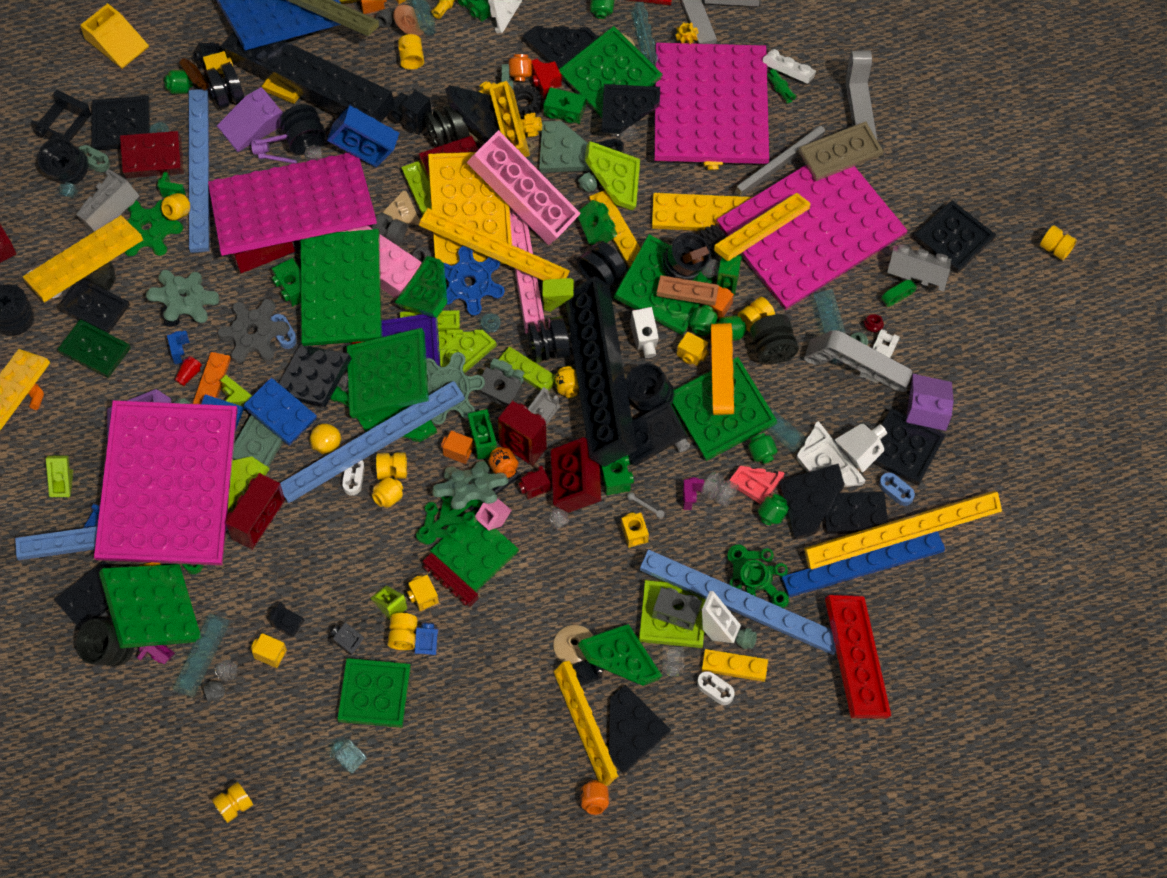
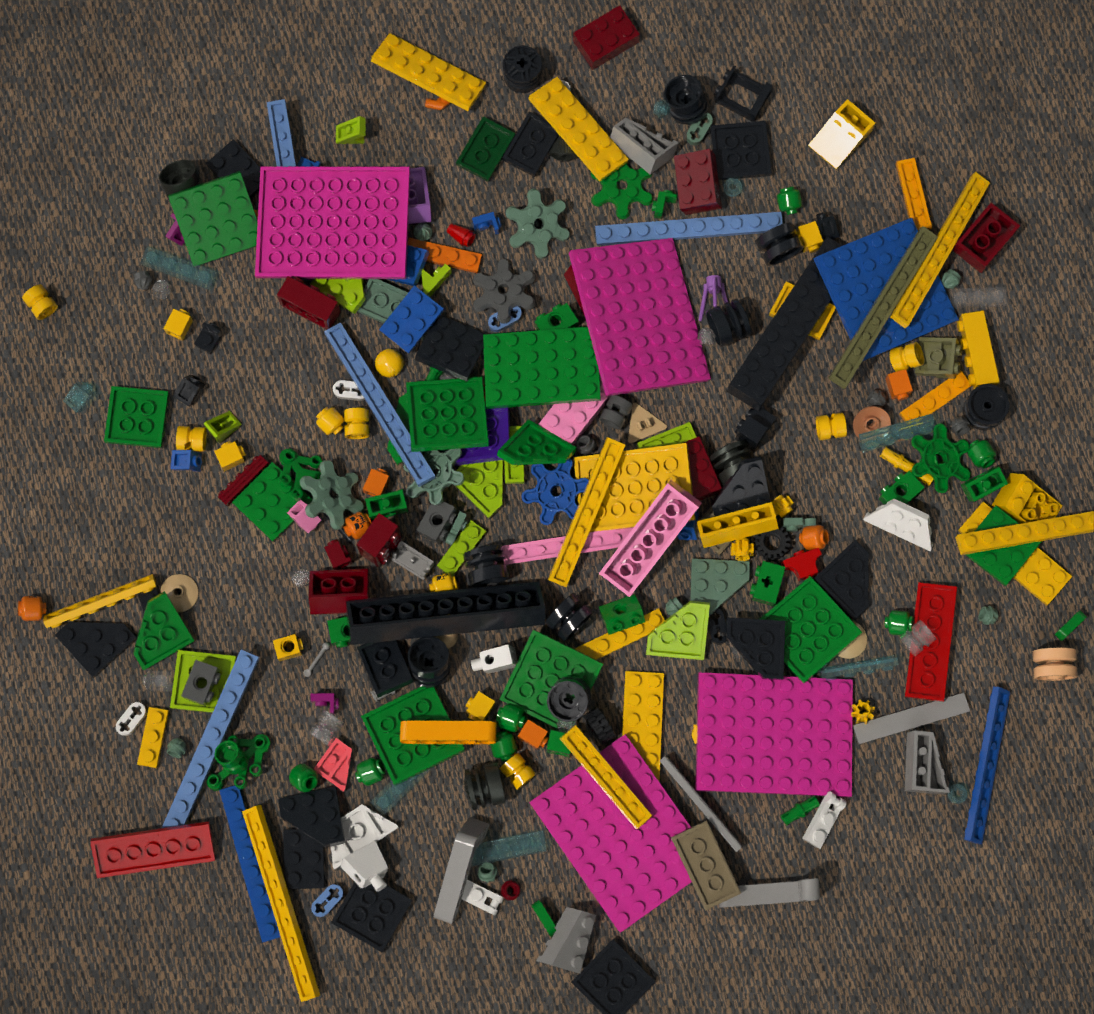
camera: 90 degrees right, 15 degrees up
yellow head [161,193,190,220] -> none
reddish brown tile [179,58,208,90] -> none
medium lavender slope [217,87,283,152] -> none
blue brick [327,106,399,168] -> none
clear light blue plate [481,313,501,332] -> none
lime slope [543,278,574,312] -> none
nougat plate [657,275,719,306] -> none
reddish brown plate [682,246,709,265] -> none
white slope [702,591,741,643] -> none
medium lavender slope [906,374,953,431] -> none

